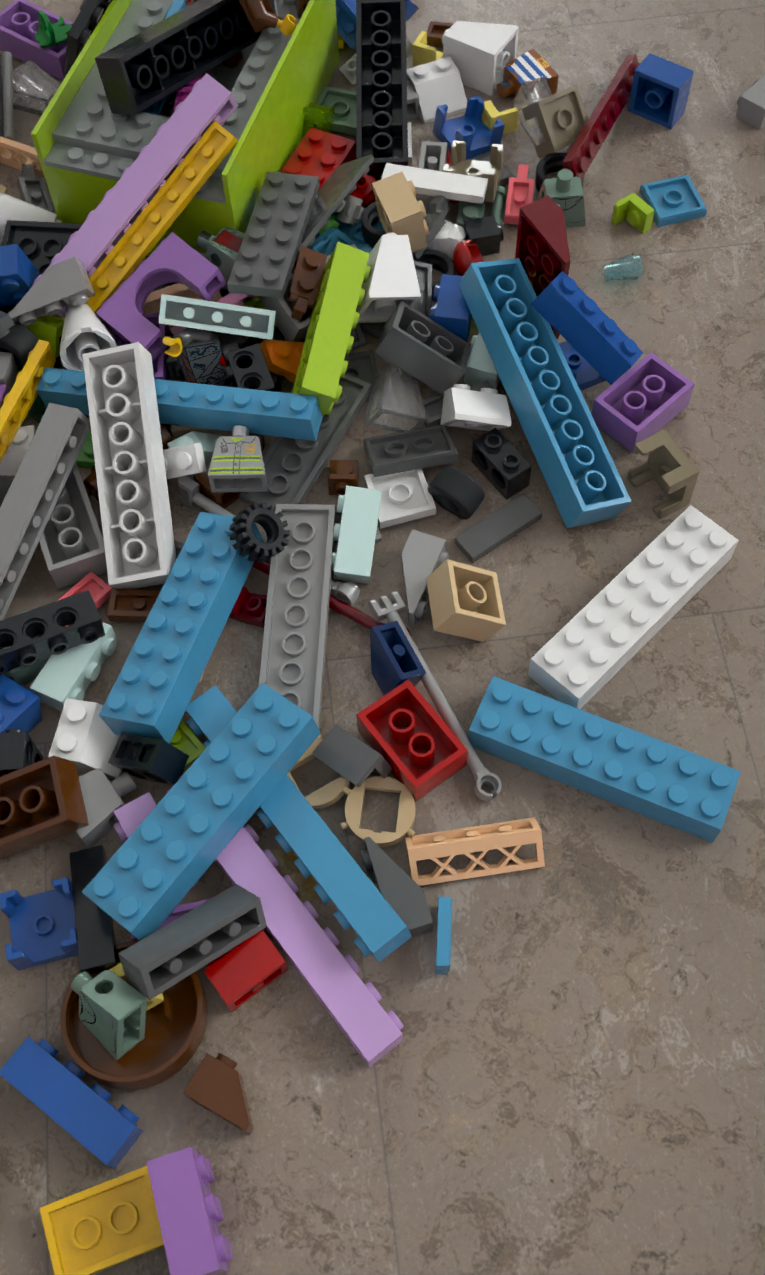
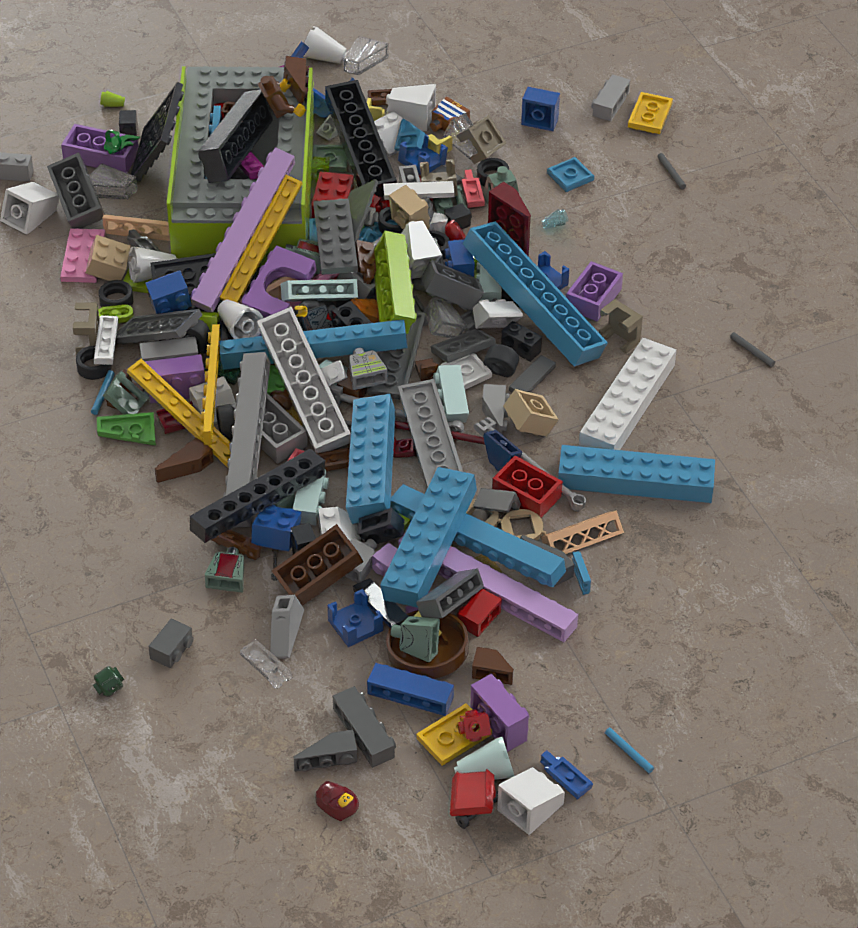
camera: 20 degrees left, 15 degrees down
light grey bar [2,51,14,141] -> none
light grey slope [9,256,95,326] -> none
black tyre [229,502,290,563] -> none
blue brick [531,271,643,385] -> none
dark red plate [563,54,641,180] -> none
lime bracket [611,192,655,234] -> none
none -> dark azure wing [394,119,425,151]
none -> red brick [457,710,491,742]

